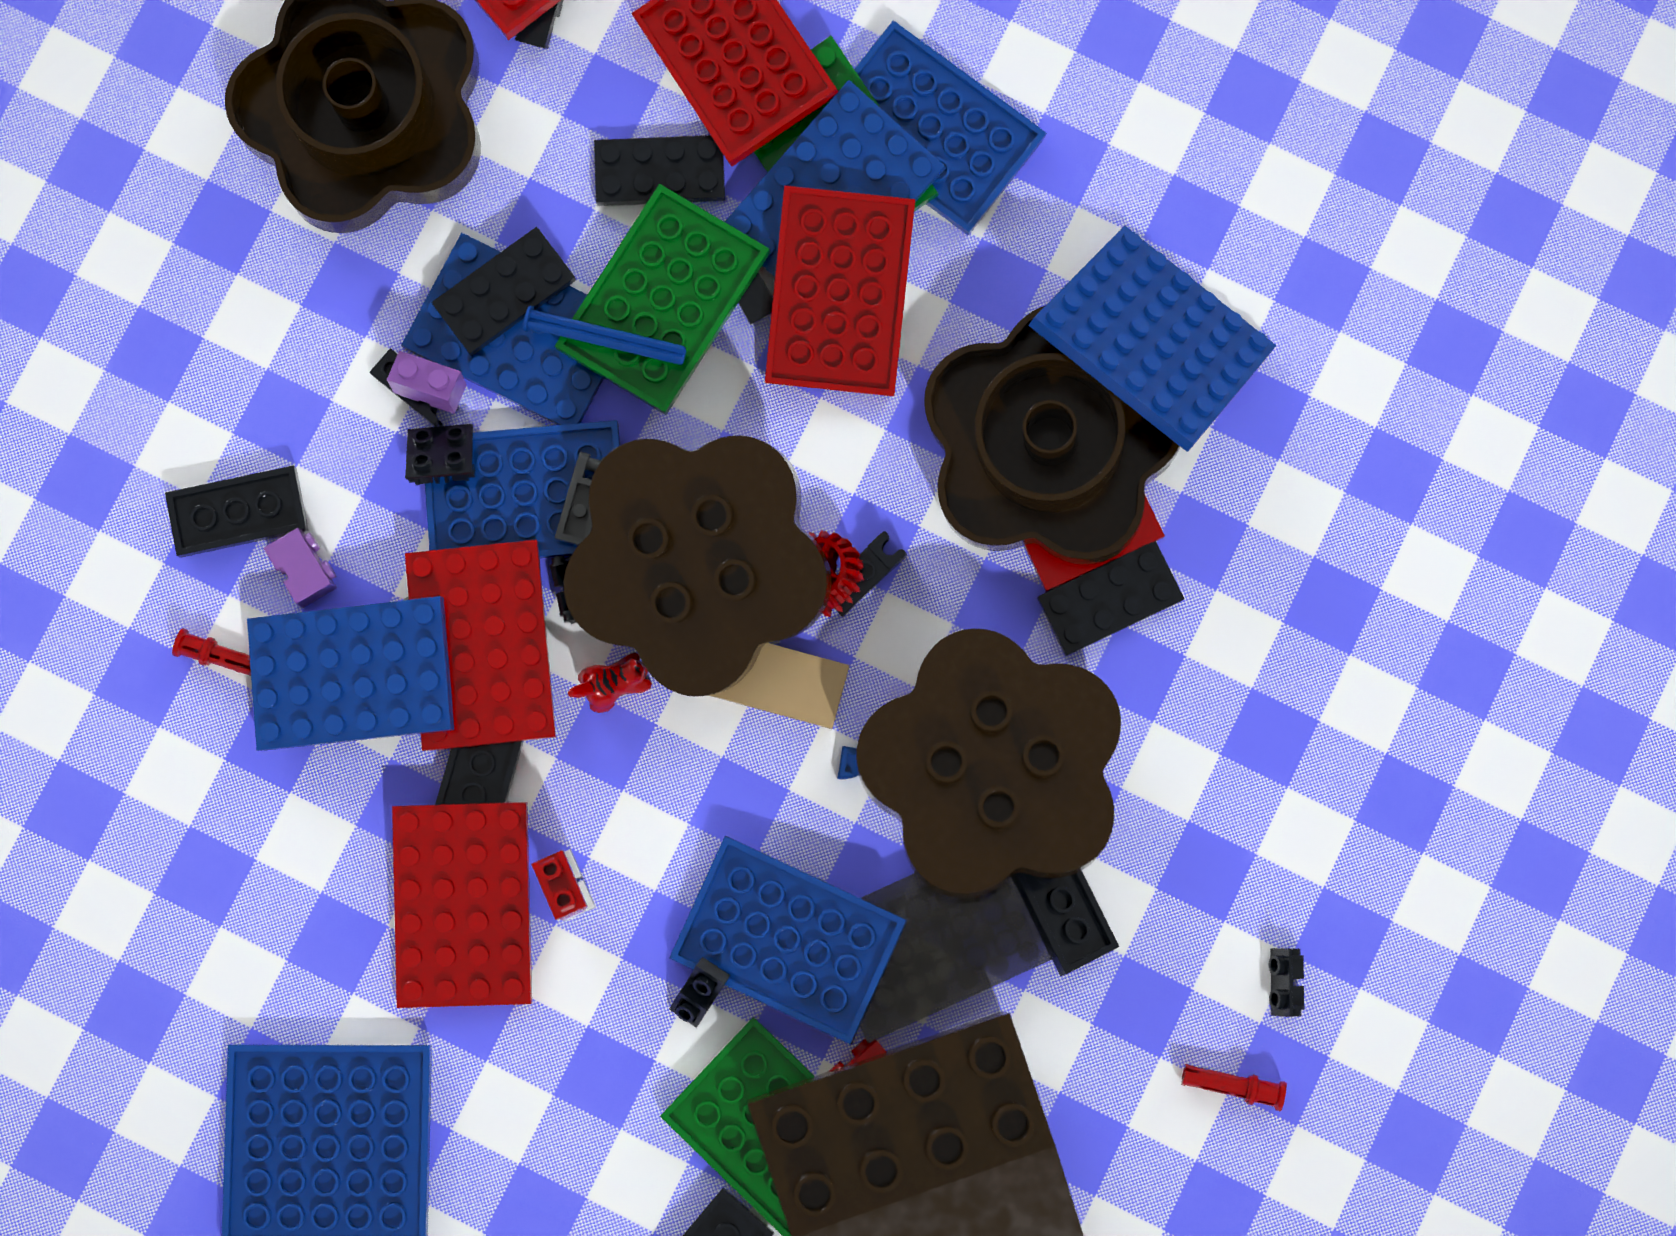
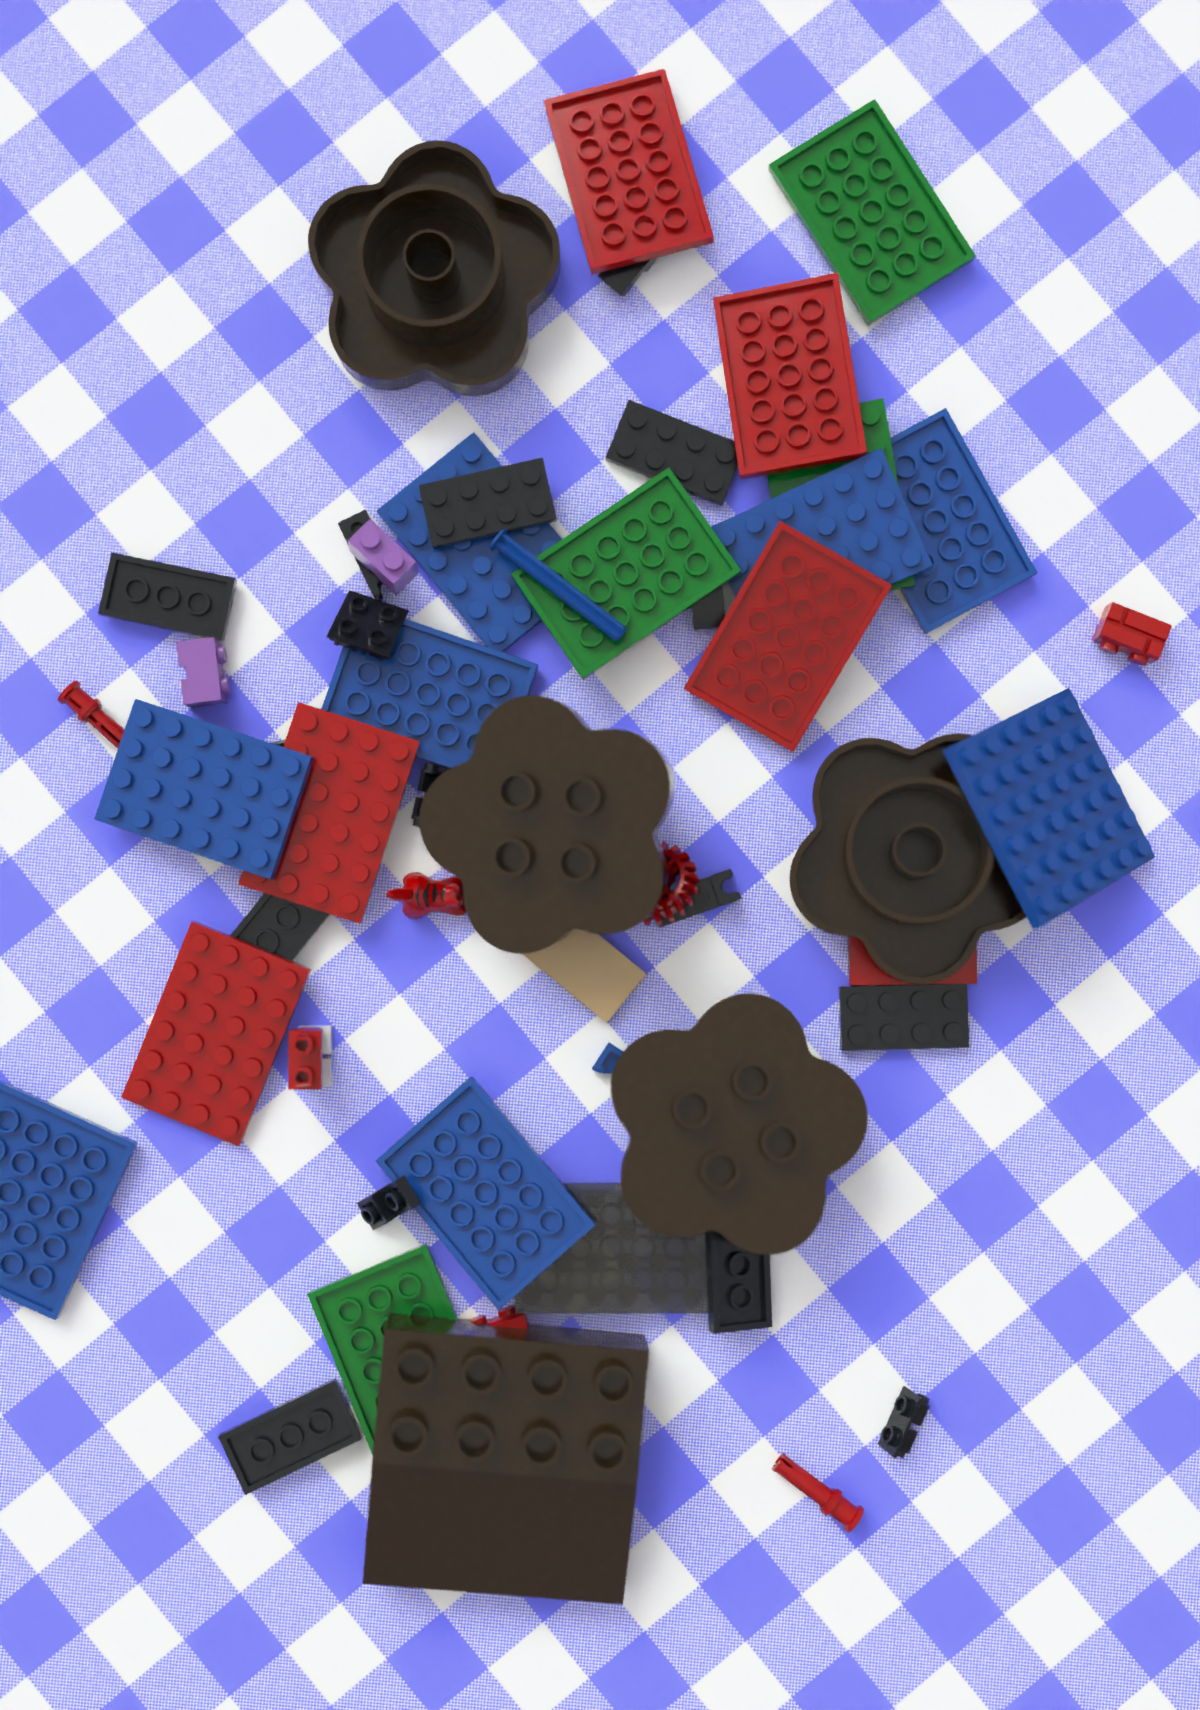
camera: 25 degrees right, 5 degrees up
dark grey plate [555,452,604,546] -> none
none -> red brick [1092,602,1172,666]

